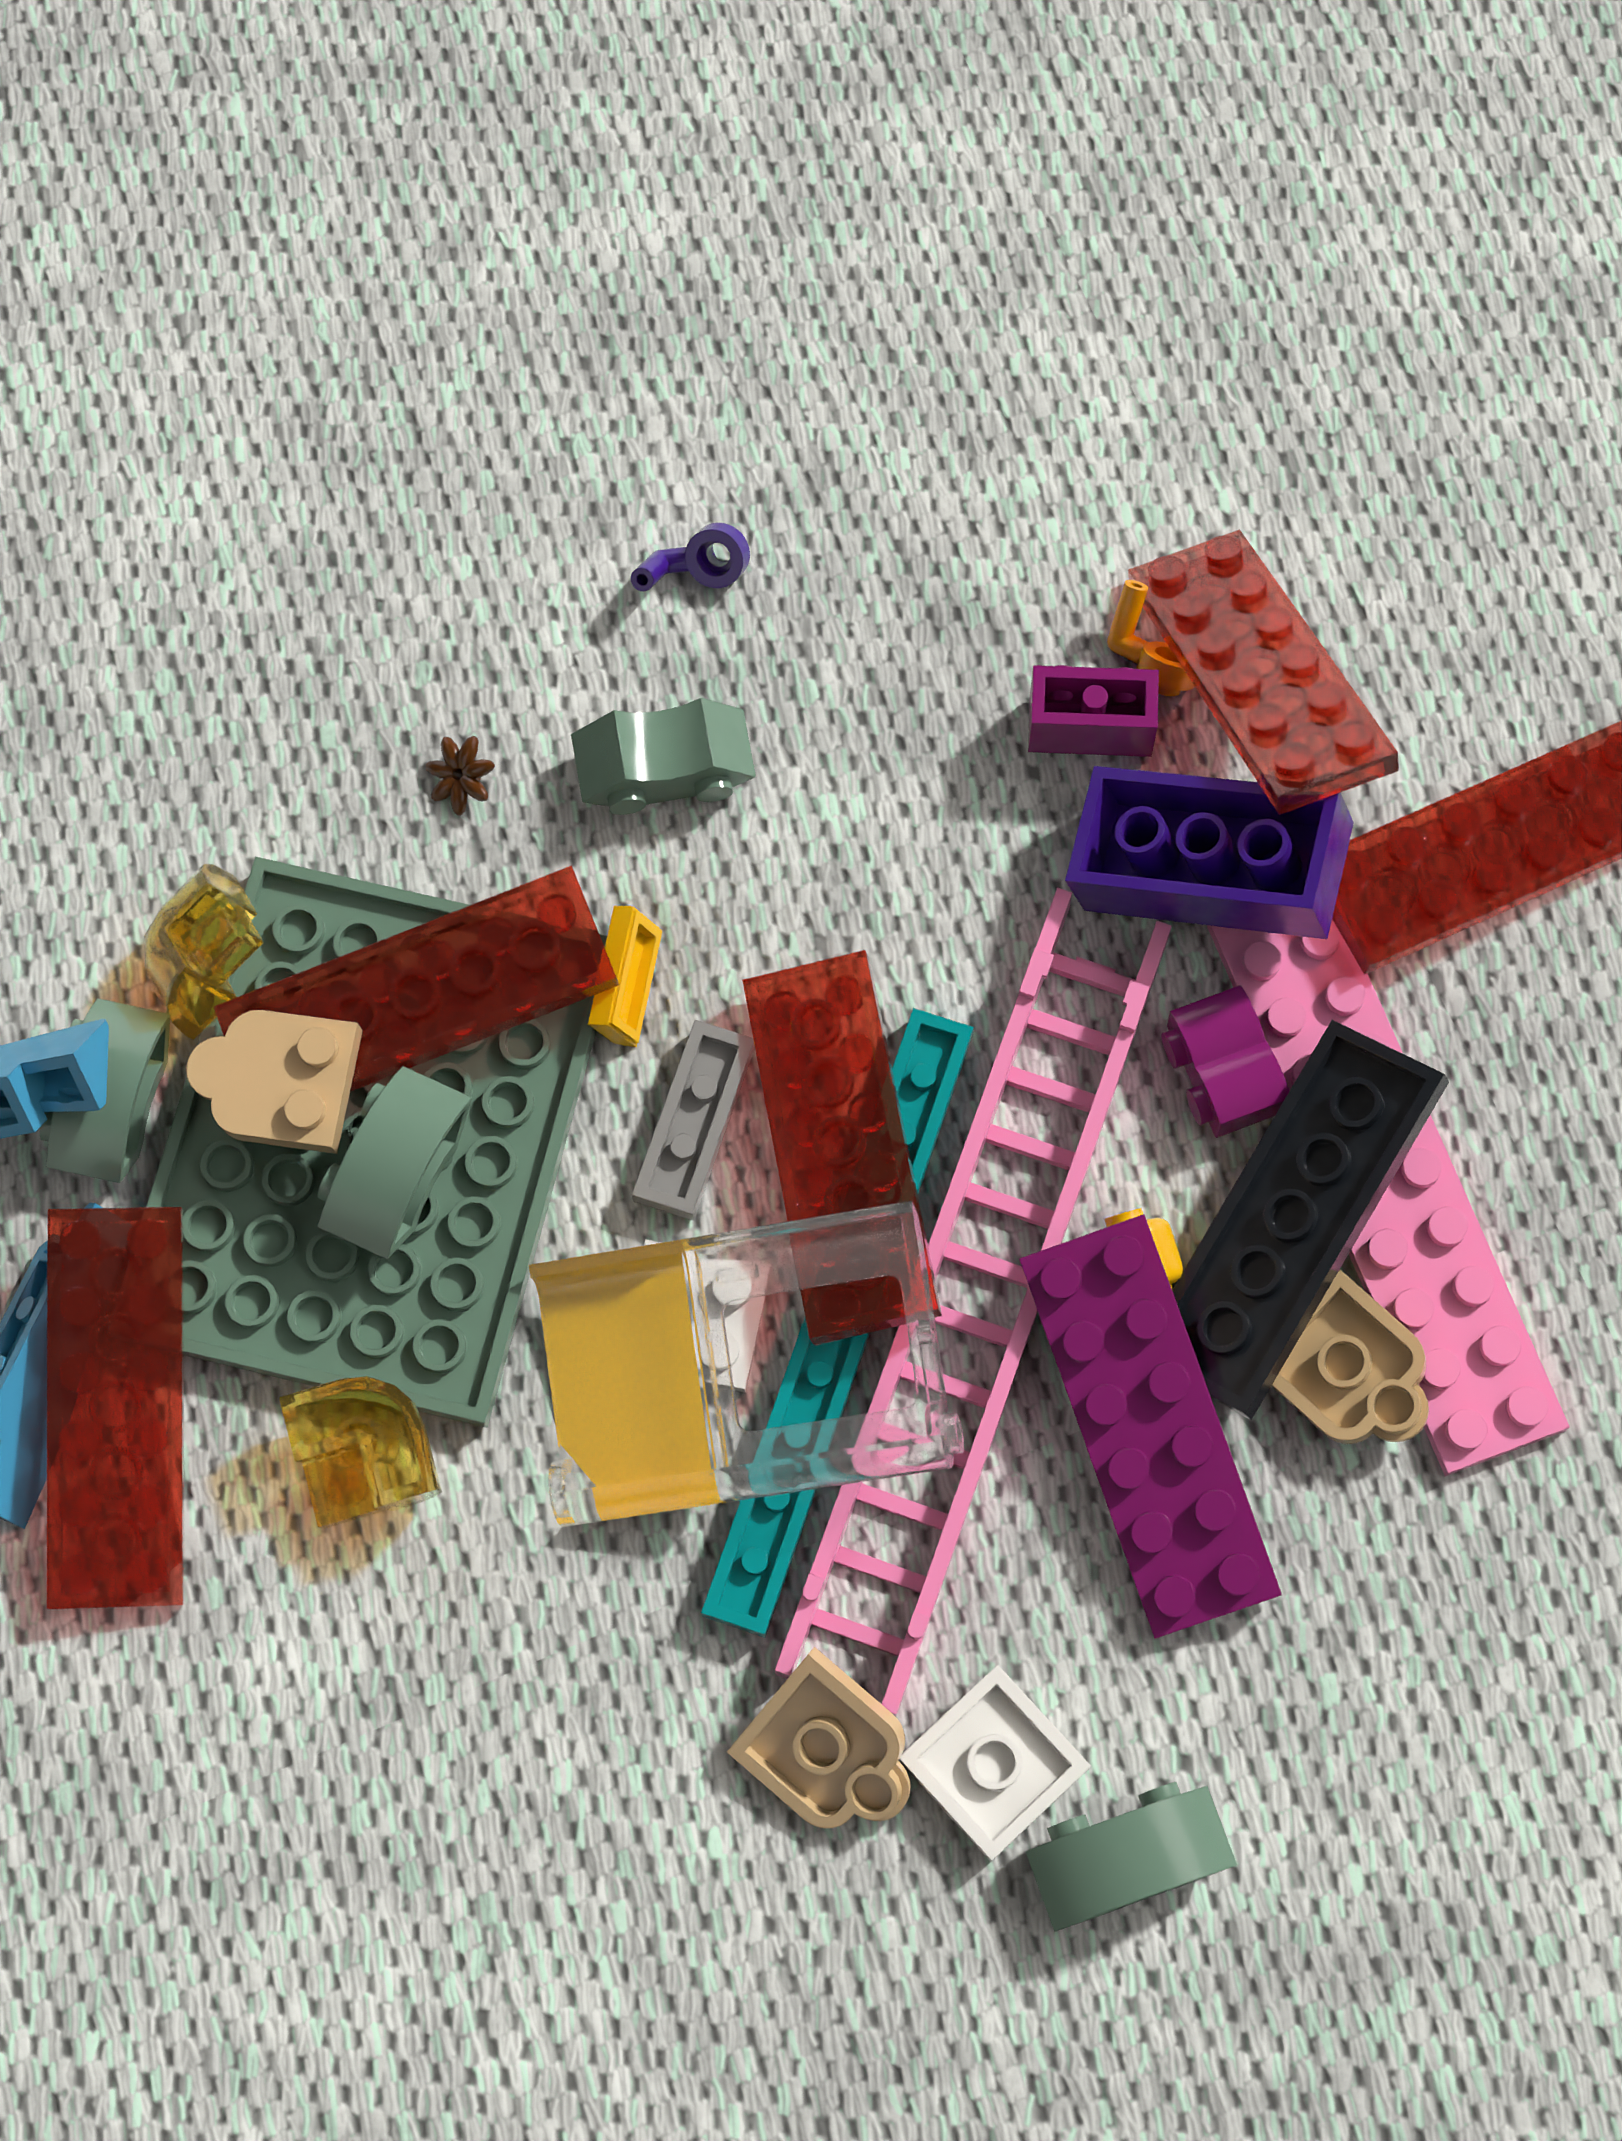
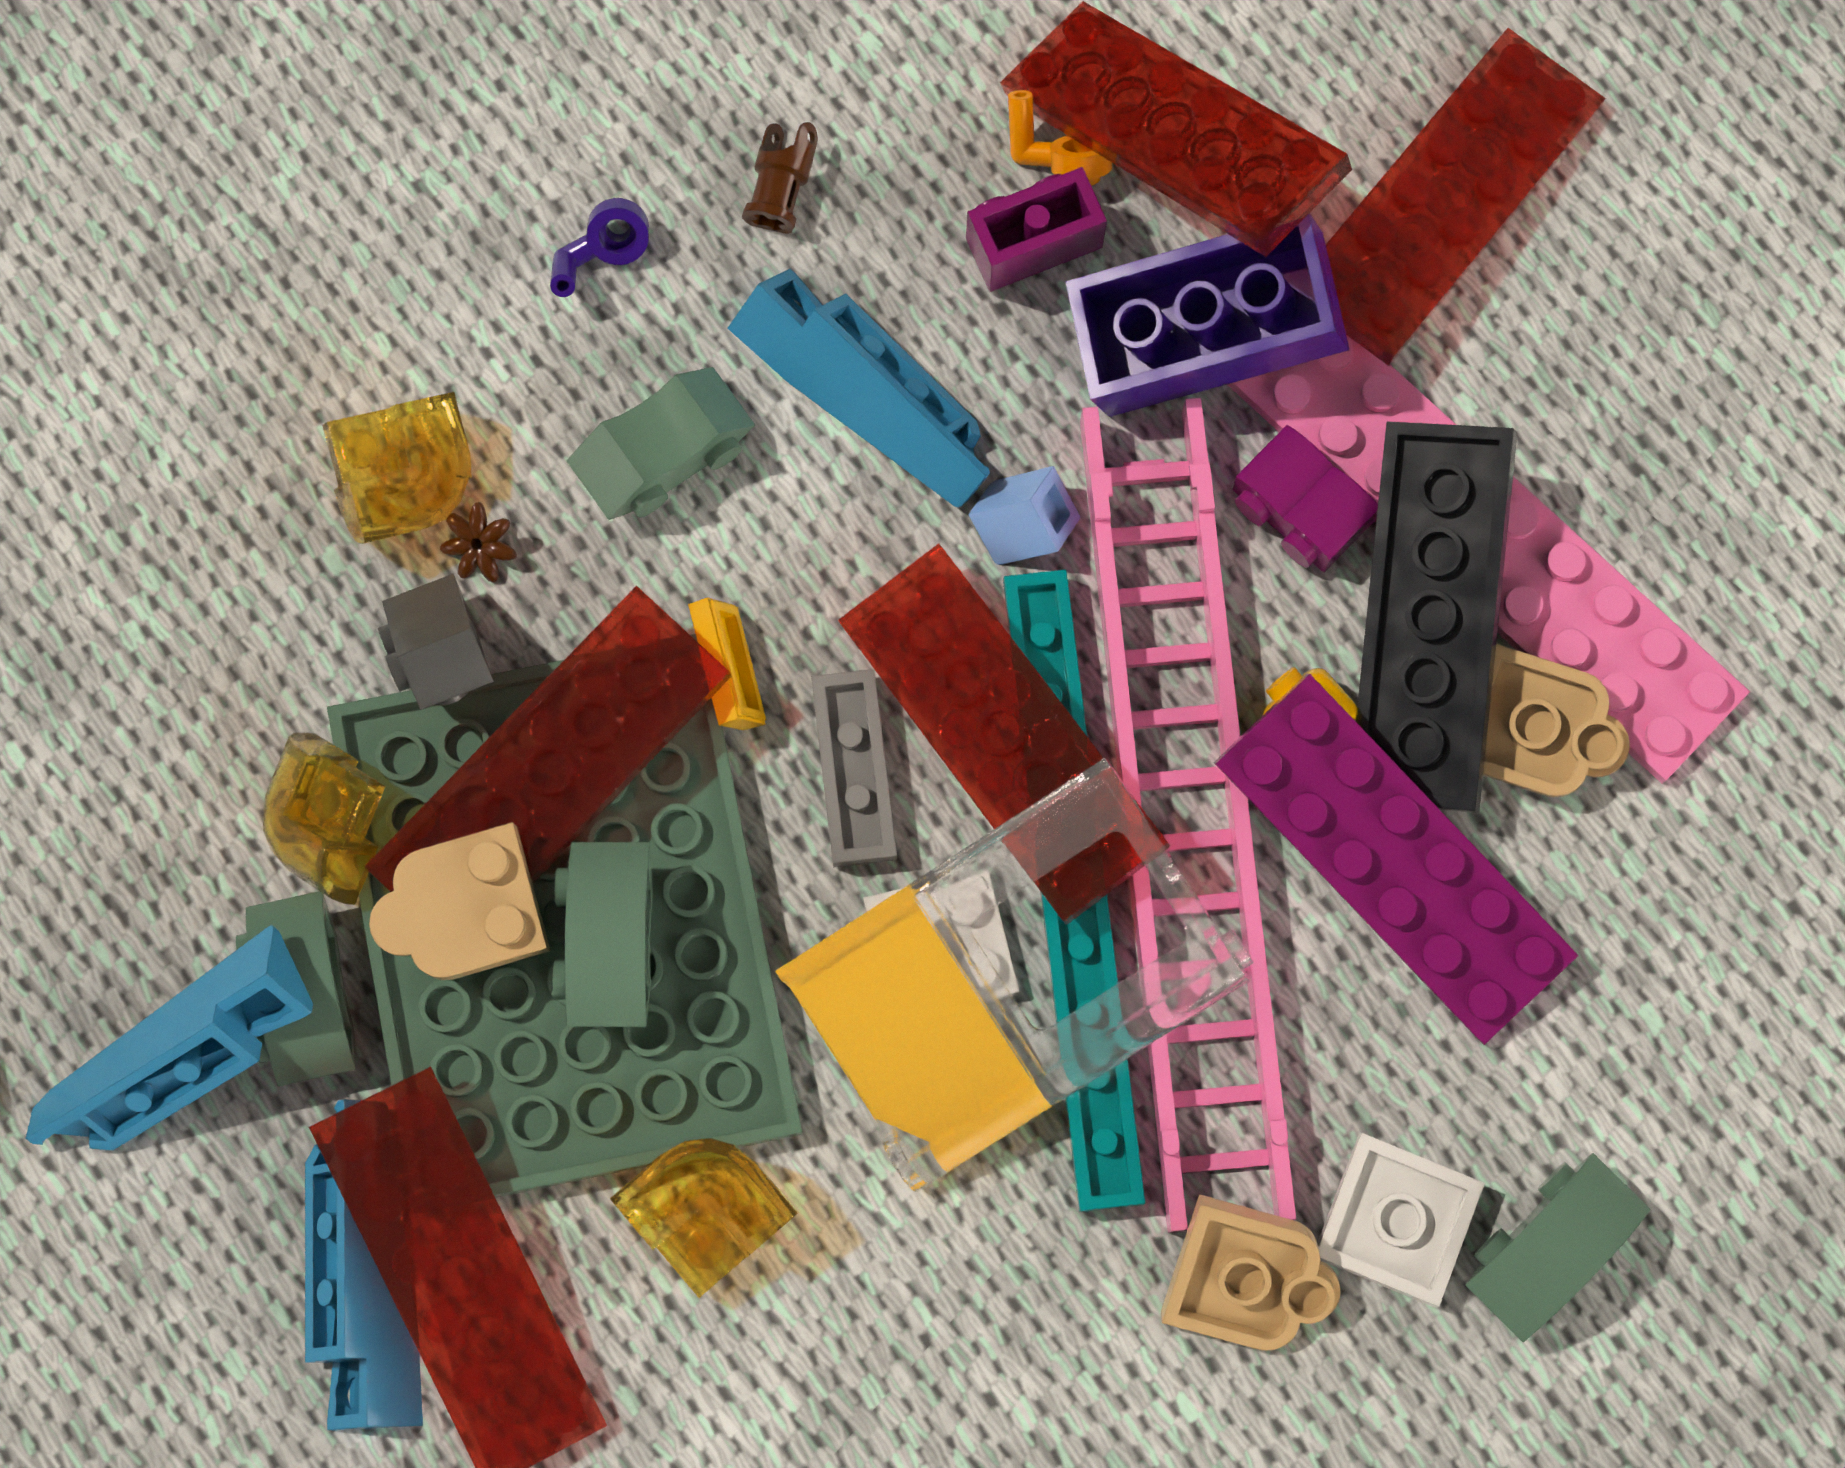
camera: 30 degrees left, 5 degrees up
none -> clear yellow brick [322,392,472,544]
none -> dark grey brick [378,573,494,710]
none -> dark azure wedge [727,269,990,508]
none -> reddish brown piece [742,122,818,234]
none -> light blue panel [968,466,1081,565]

